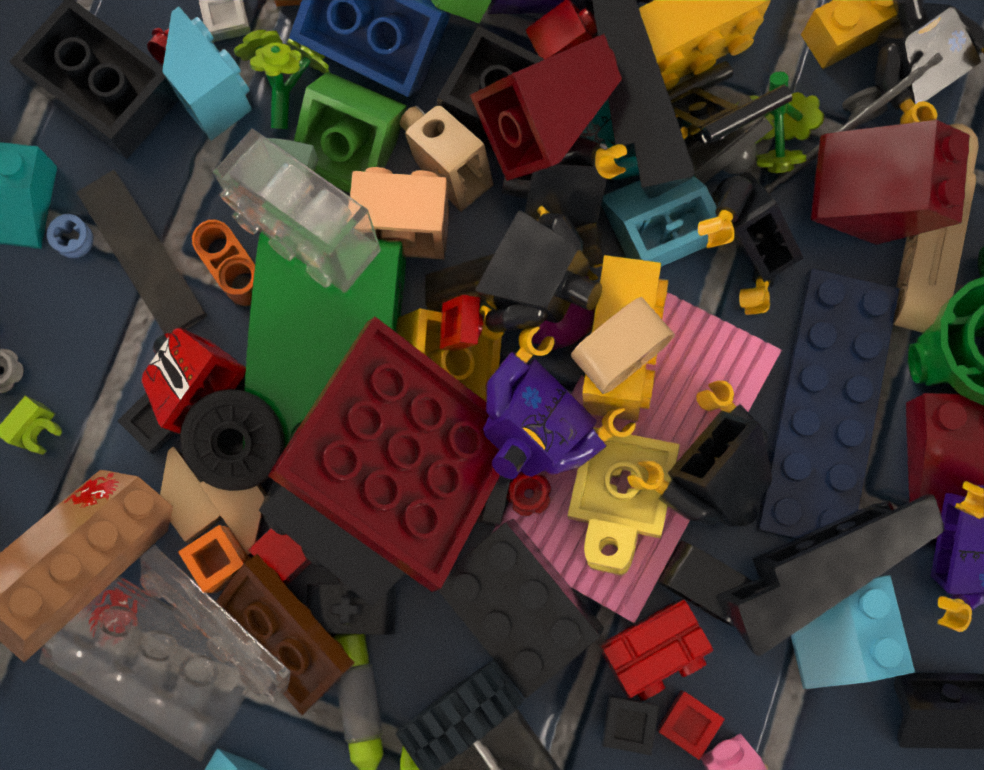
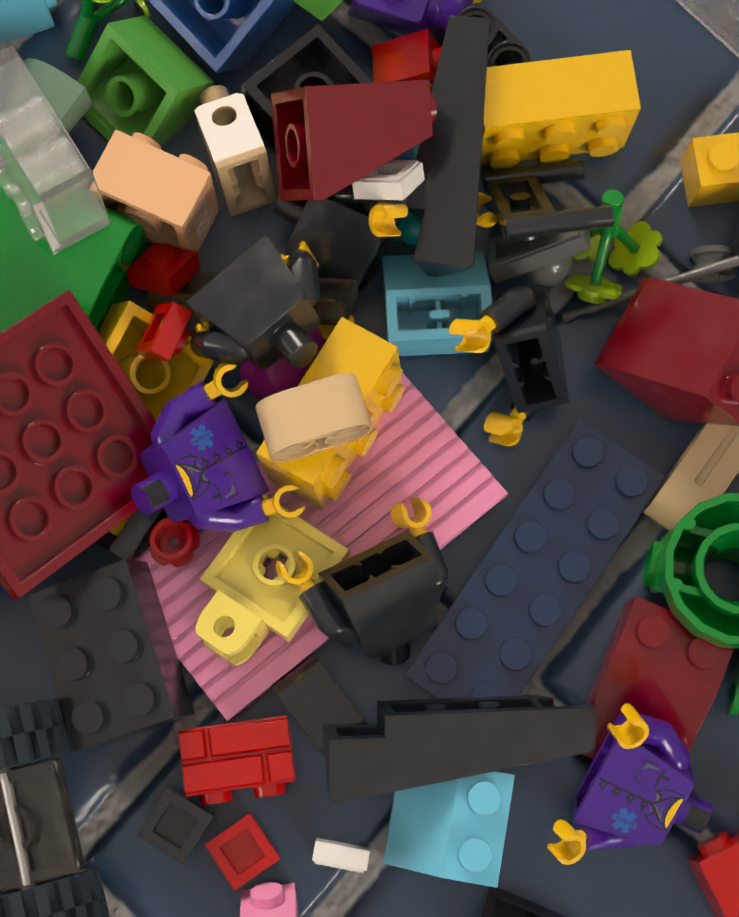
camera: 20 degrees right, 0 degrees up
none -> red plate [126,242,201,297]
none -> white tile [312,838,370,873]
none -> white tile [352,160,425,200]

